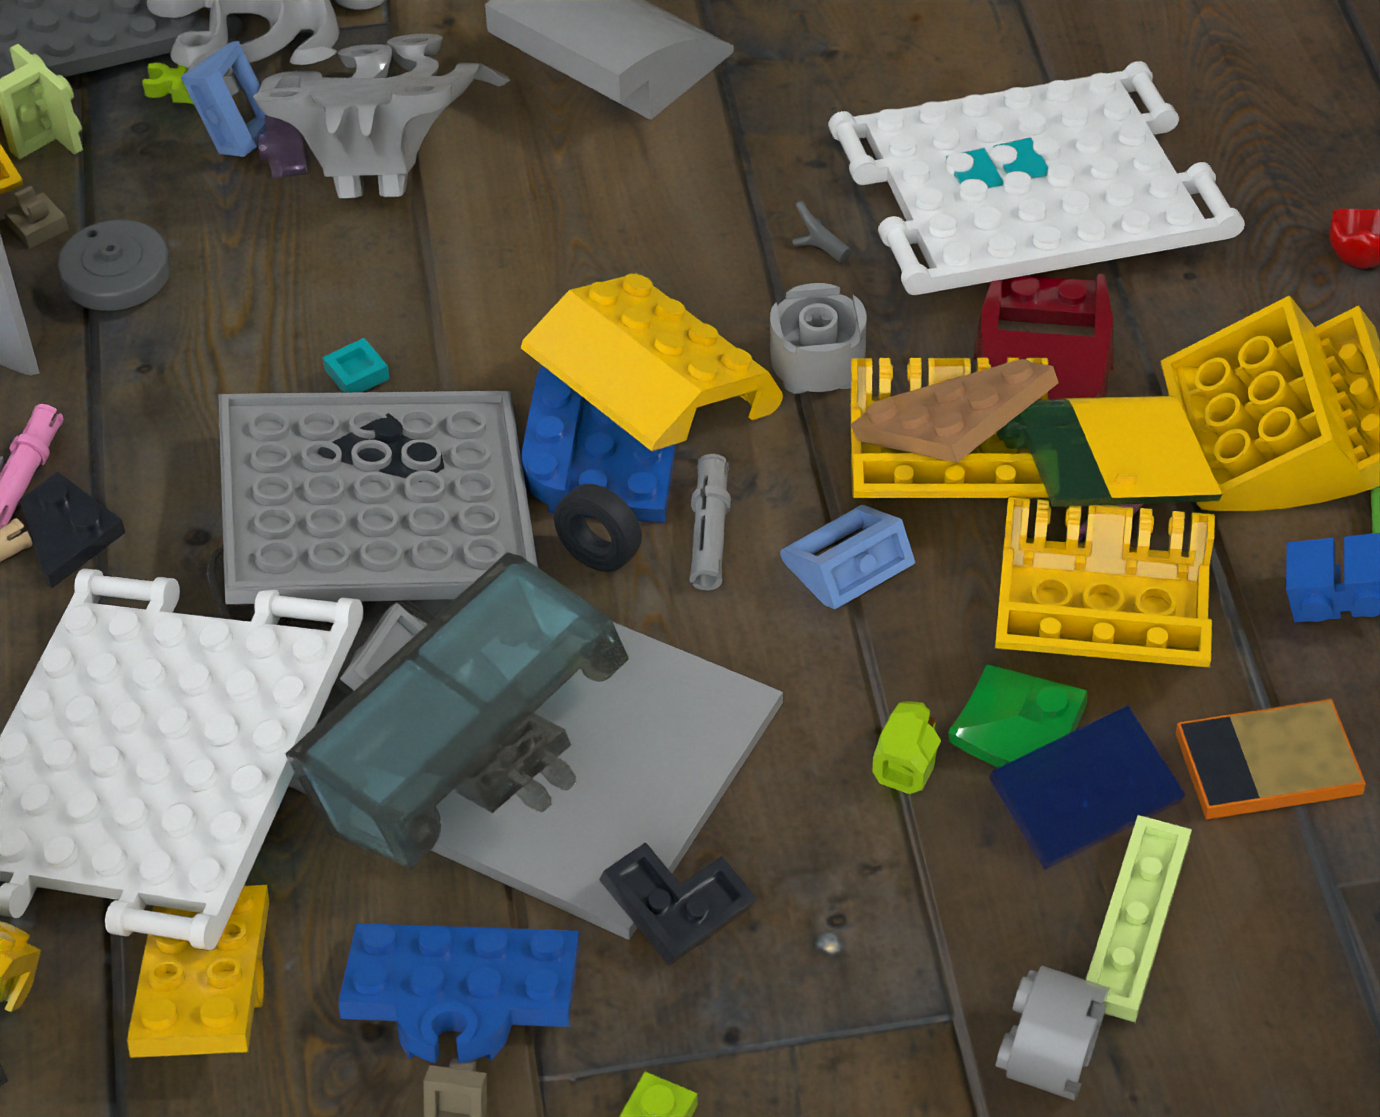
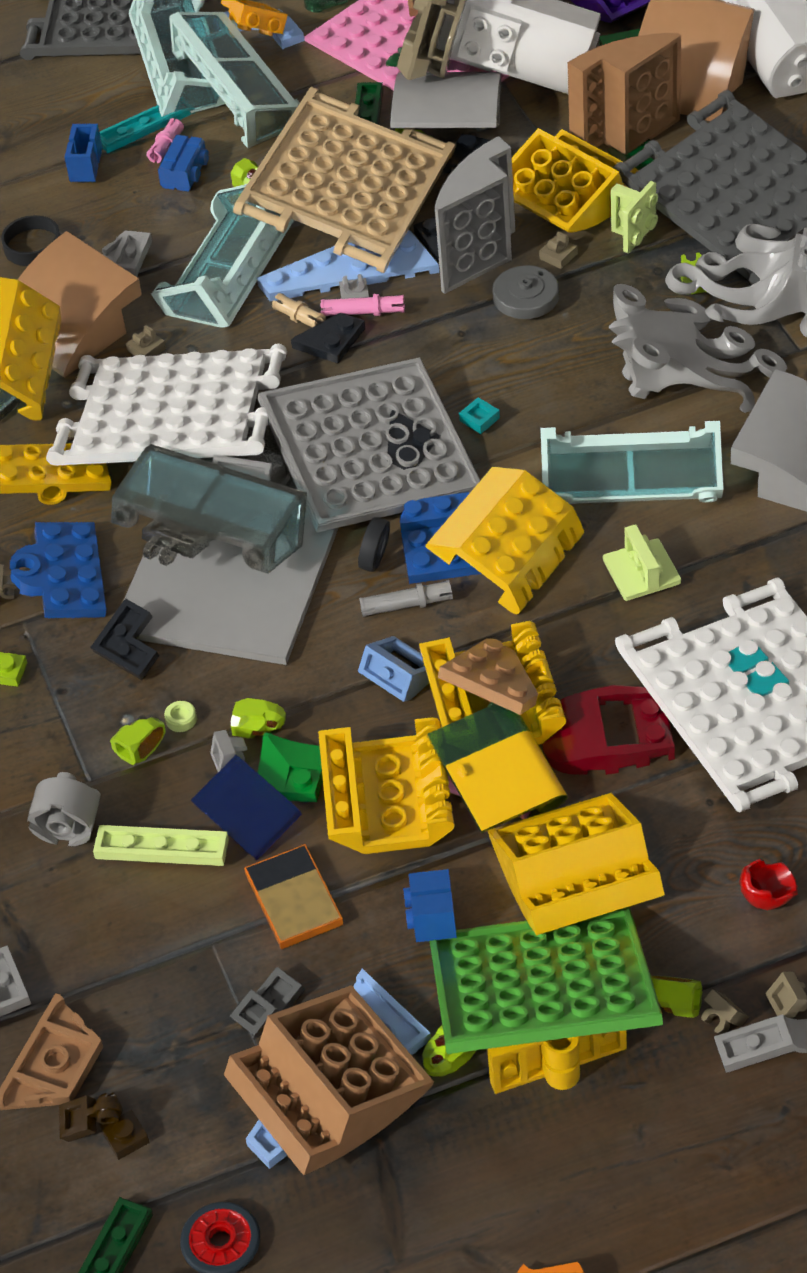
camera: 80 degrees right, 0 degrees up
medium blue tile [181,41,276,157] -> none
light grey brick [770,283,867,394] -> none
dark grey bar [793,201,852,263] -> none
none -> lime rock [110,717,166,765]
none -> yellowish green tile [164,701,197,732]
none -> light grey tile [210,730,247,776]
none -> windscreen [541,421,723,504]
none -> yellowish green bracket [603,524,681,601]

